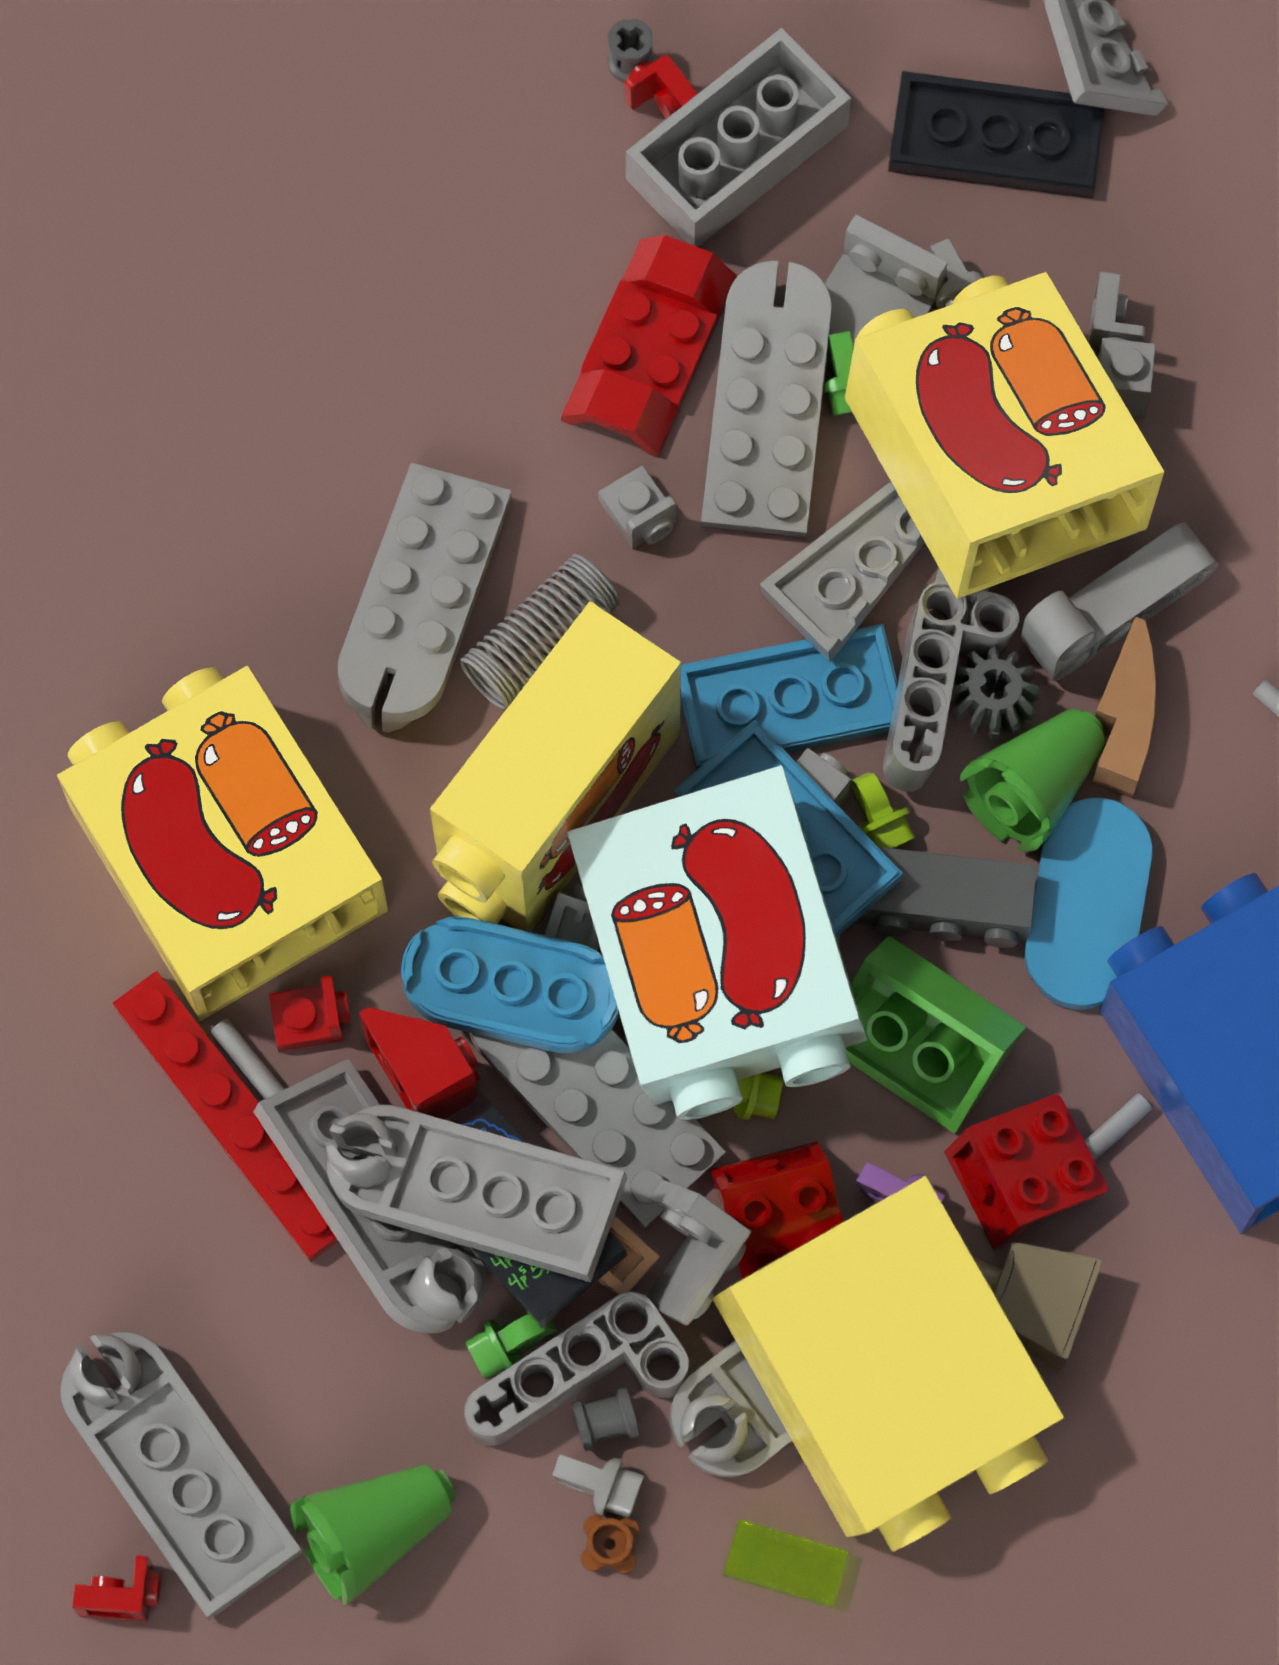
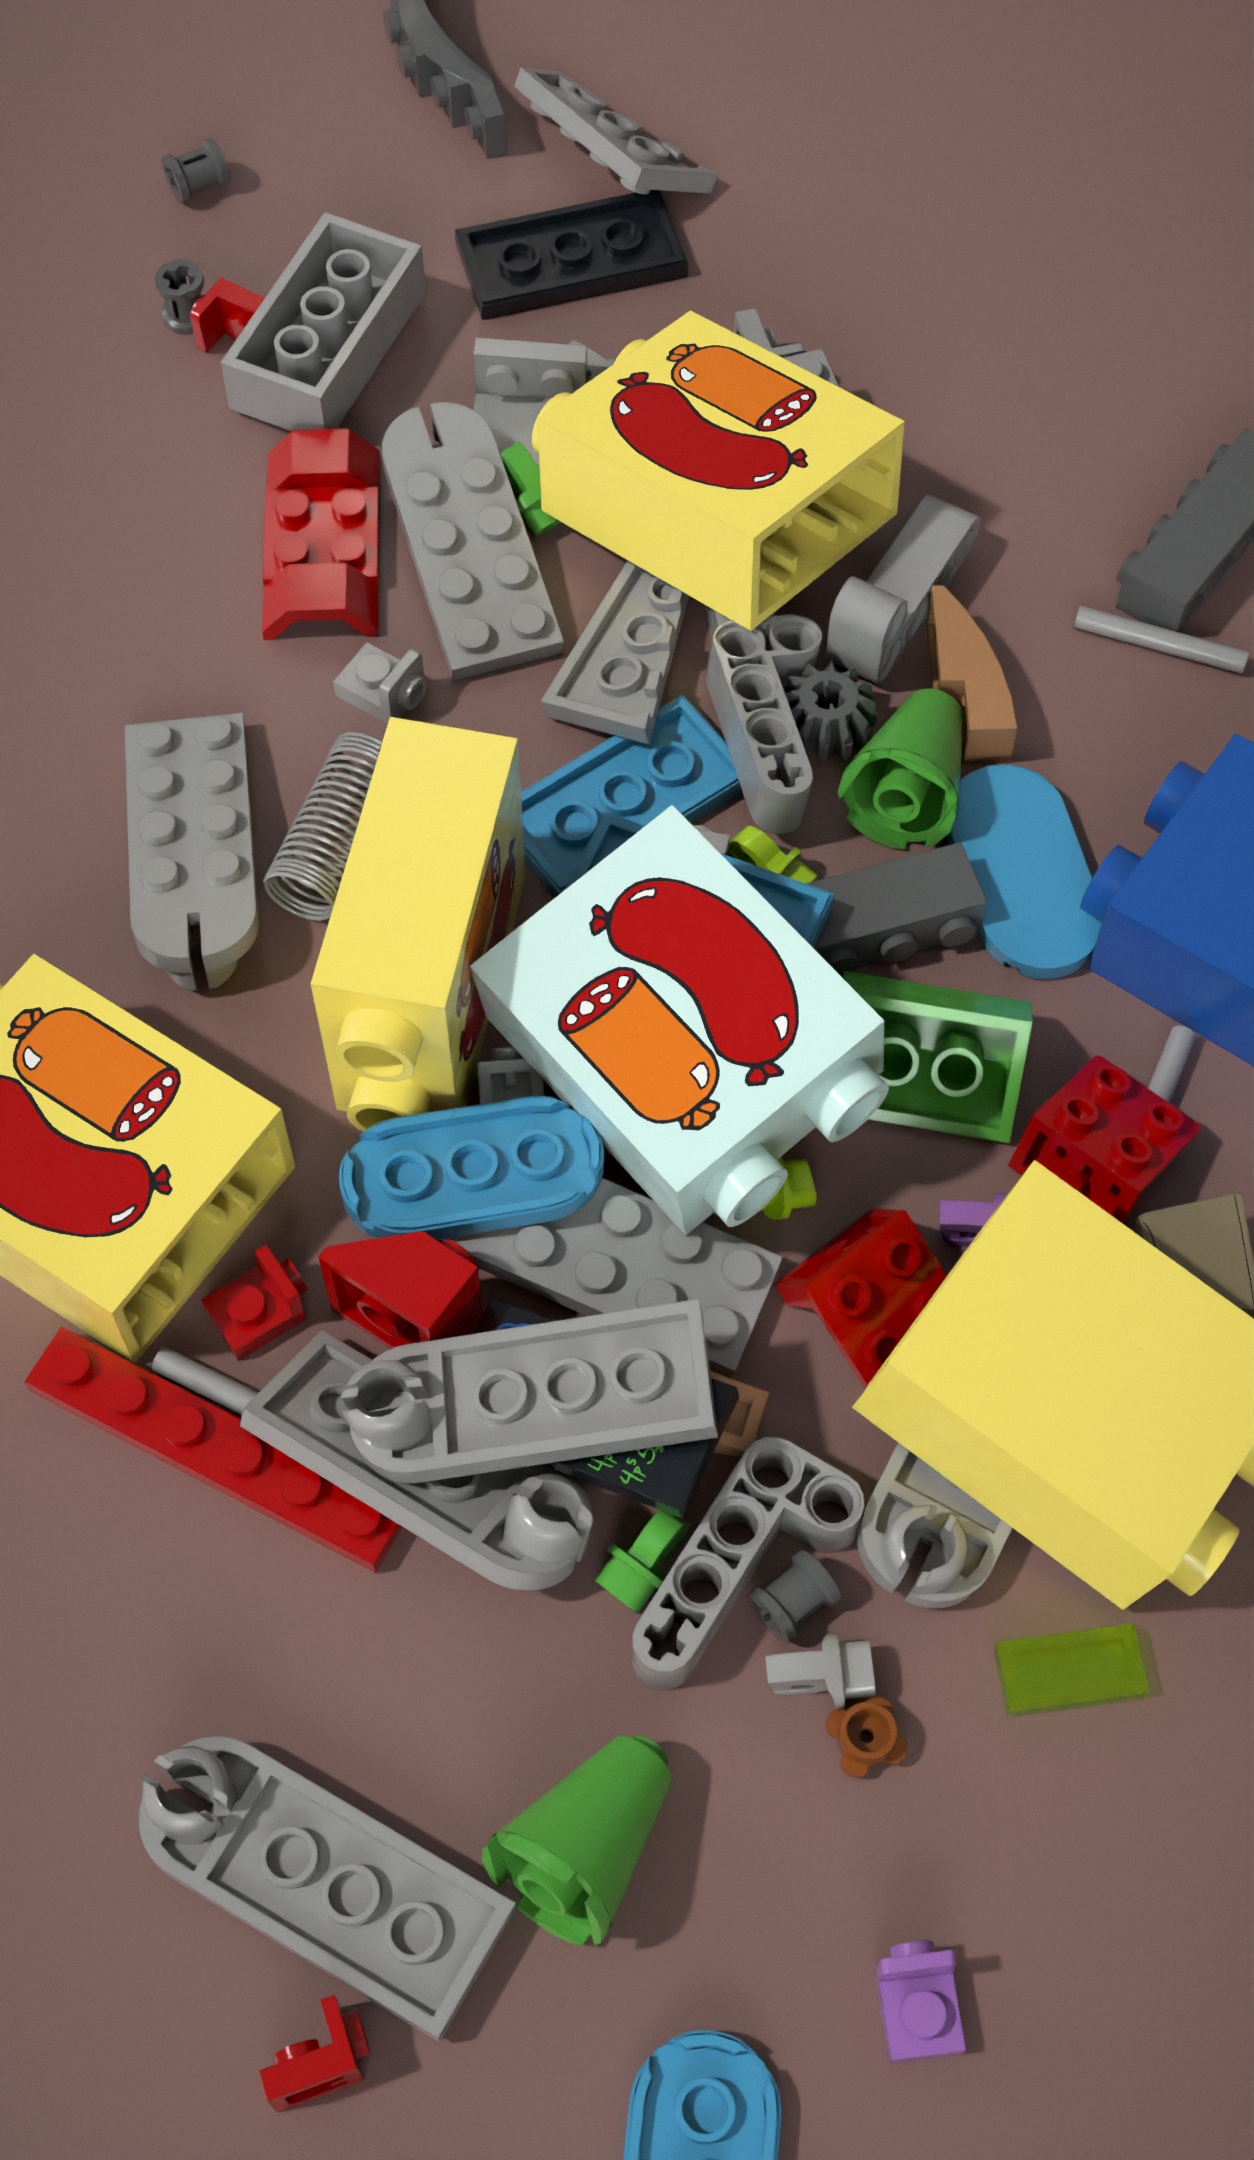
camera: 25 degrees left, 10 degrees down
light grey bracket [647,1180,751,1326] -> none

